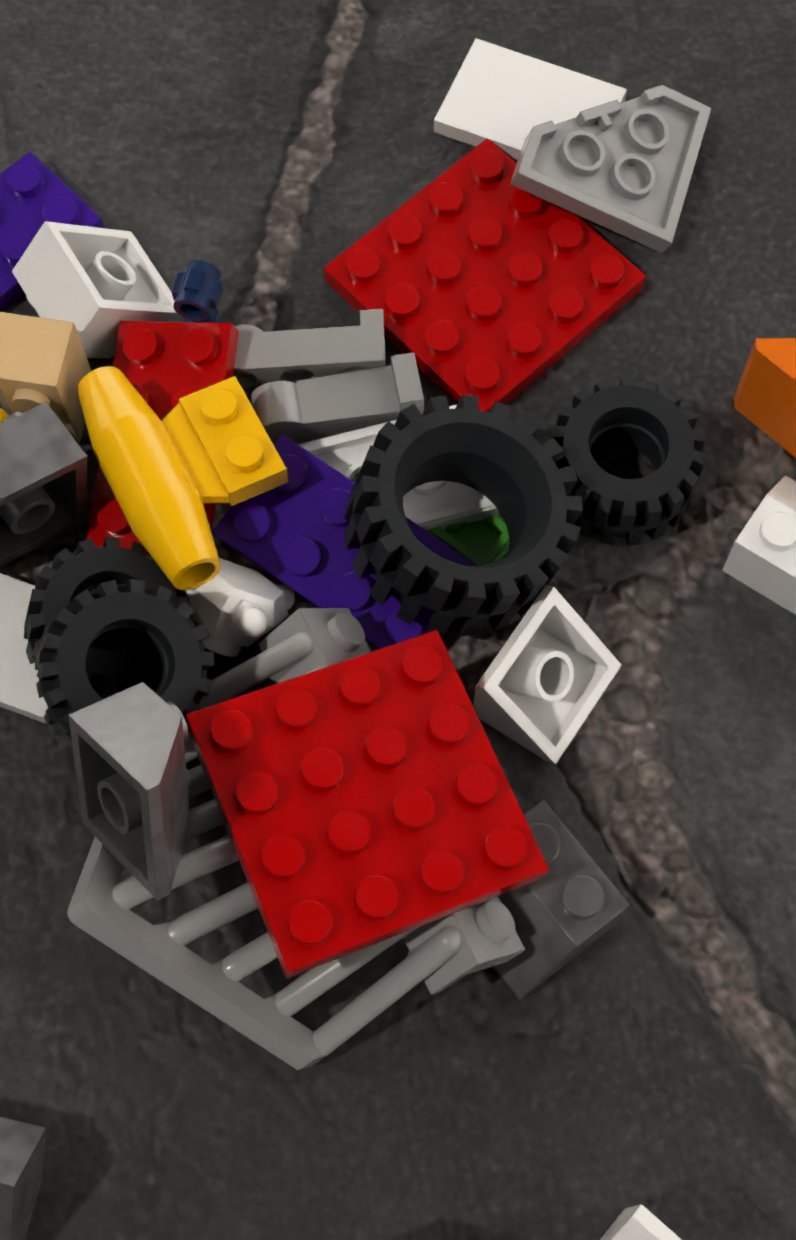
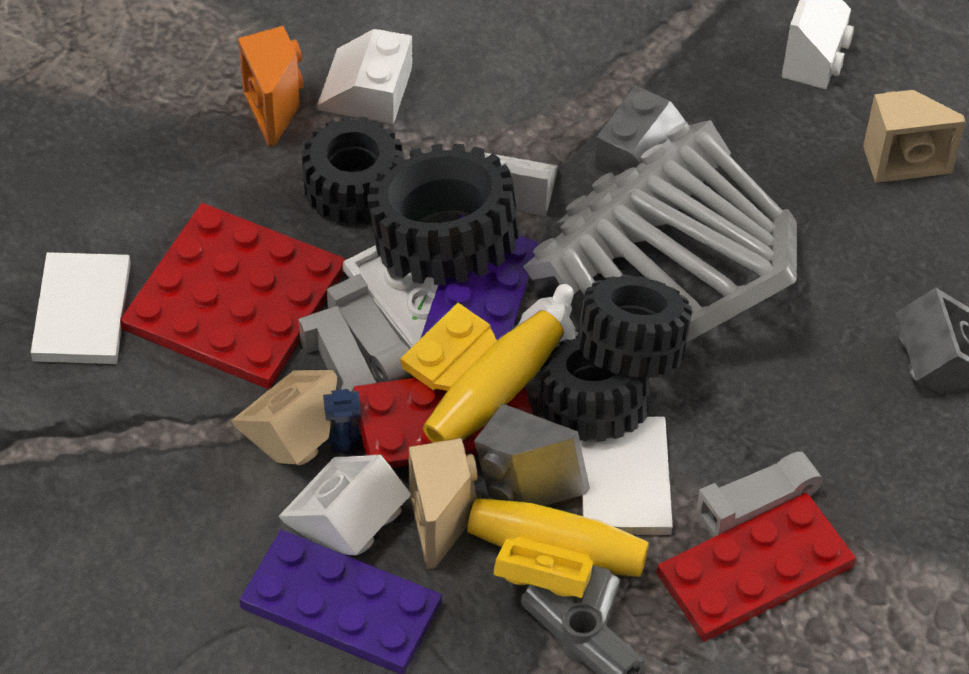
camera: 115 degrees left, 15 degrees down
flat silver slope [69,682,192,901] -> none
red plate [186,630,549,979] -> none
light grey plate [510,85,711,253] -> none
none -> tan slope [231,370,338,465]

